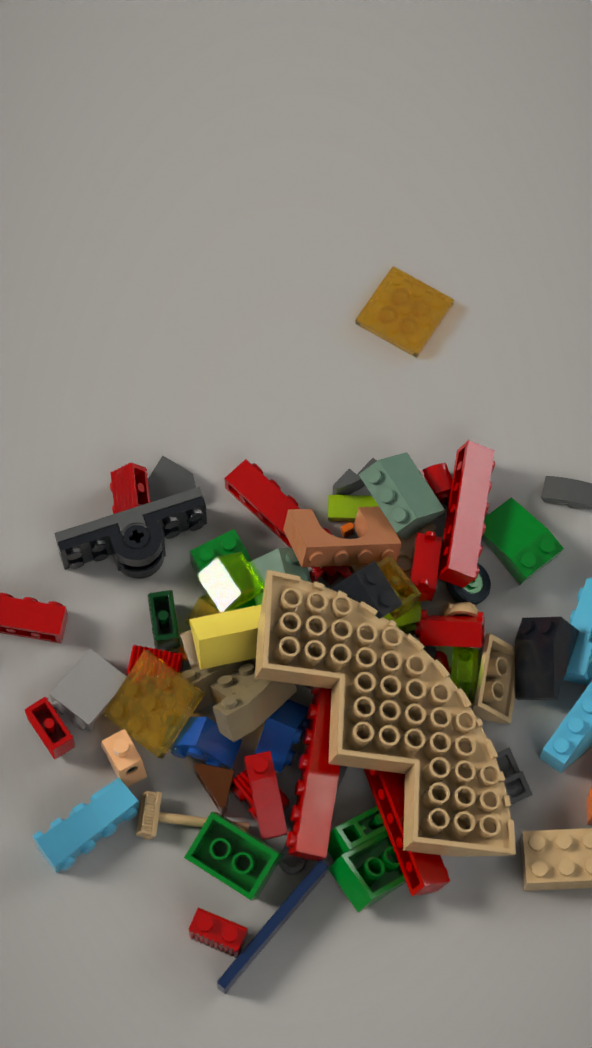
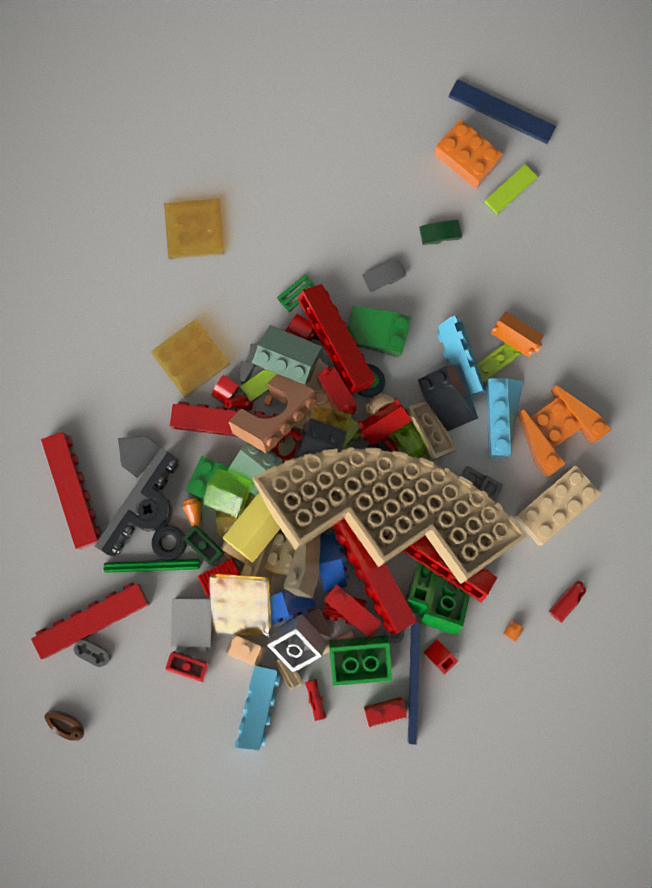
camera: 35 degrees left, 15 degrees up
red brick [110,463,151,514] -> none
none -> red brick [41,432,102,550]
none -> green axle [103,559,200,573]
none -> clear yellow plate [150,319,230,398]
none -> black tyre [151,525,186,560]
none -> orange cone [182,497,203,526]
none -> red brick [211,374,240,405]
none -> red arm [224,394,253,411]
none -> light grey brick [267,614,327,672]
none -> green tile [277,274,316,313]
none -> red pin [305,679,327,721]
none -> red brick [423,639,458,675]
none -> orange hose [503,620,524,642]
none -> red piece [548,581,586,623]

